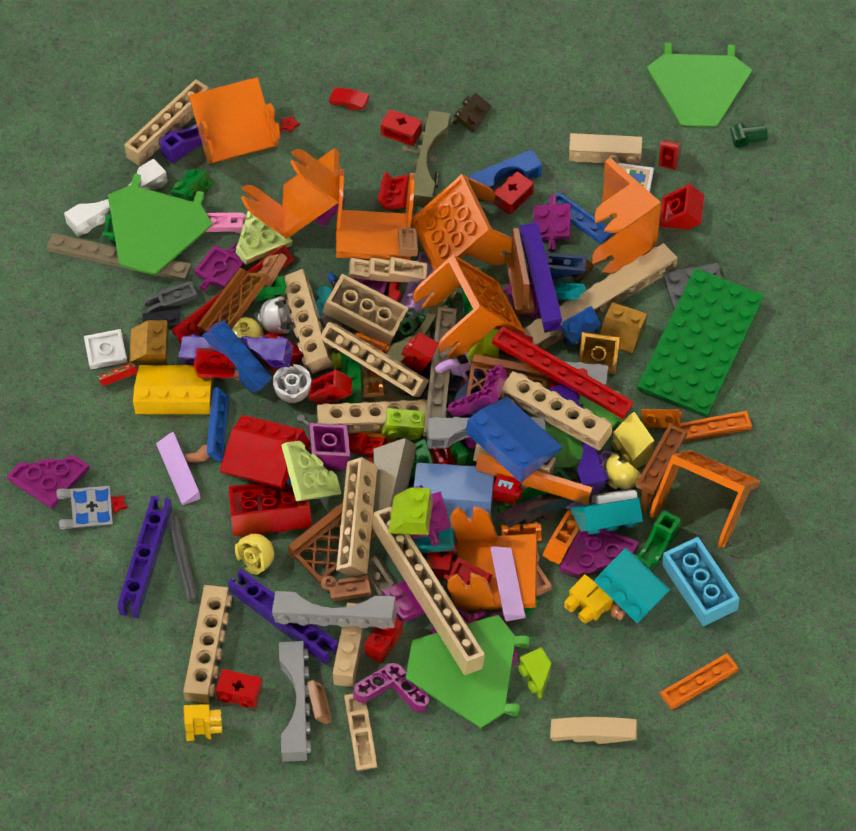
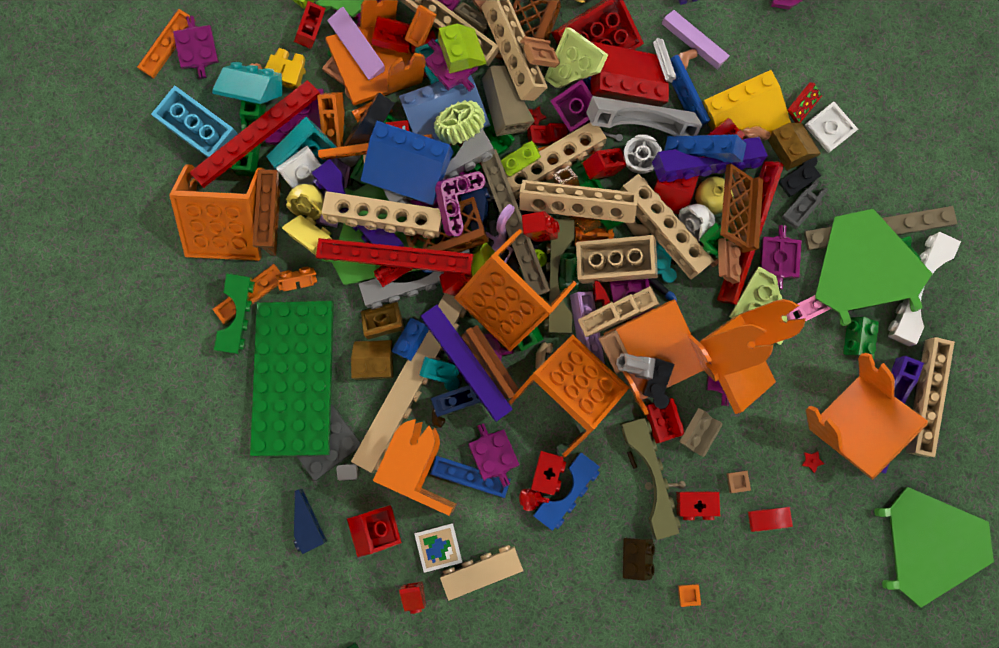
camera: 155 degrees right, 25 degrees up
none -> magenta plate [173,16,219,79]
none -> red plate [189,80,320,188]
none -> green arch [214,273,255,354]
none -> red brick [294,1,326,49]
none -> dark blue slope [294,489,327,554]
none -> light grey slope [337,464,360,481]
none -> orange tile [404,5,437,48]
none -> yellowish green gear [434,100,486,145]
none -> red piece [519,489,550,511]
none -> nougat plate [520,36,560,68]
none -> light grey arch [586,96,702,136]
none -> light grey piece [616,353,656,379]
none -> black hinge [642,357,675,409]
none -> axle [653,38,676,83]
none -> orange plate [678,584,701,607]
none -> dark tan bracket [679,408,723,457]
none -> medium nougat plate [726,471,751,493]
none -> nougat arm [742,126,770,140]
none -> bright green flag [874,487,994,608]

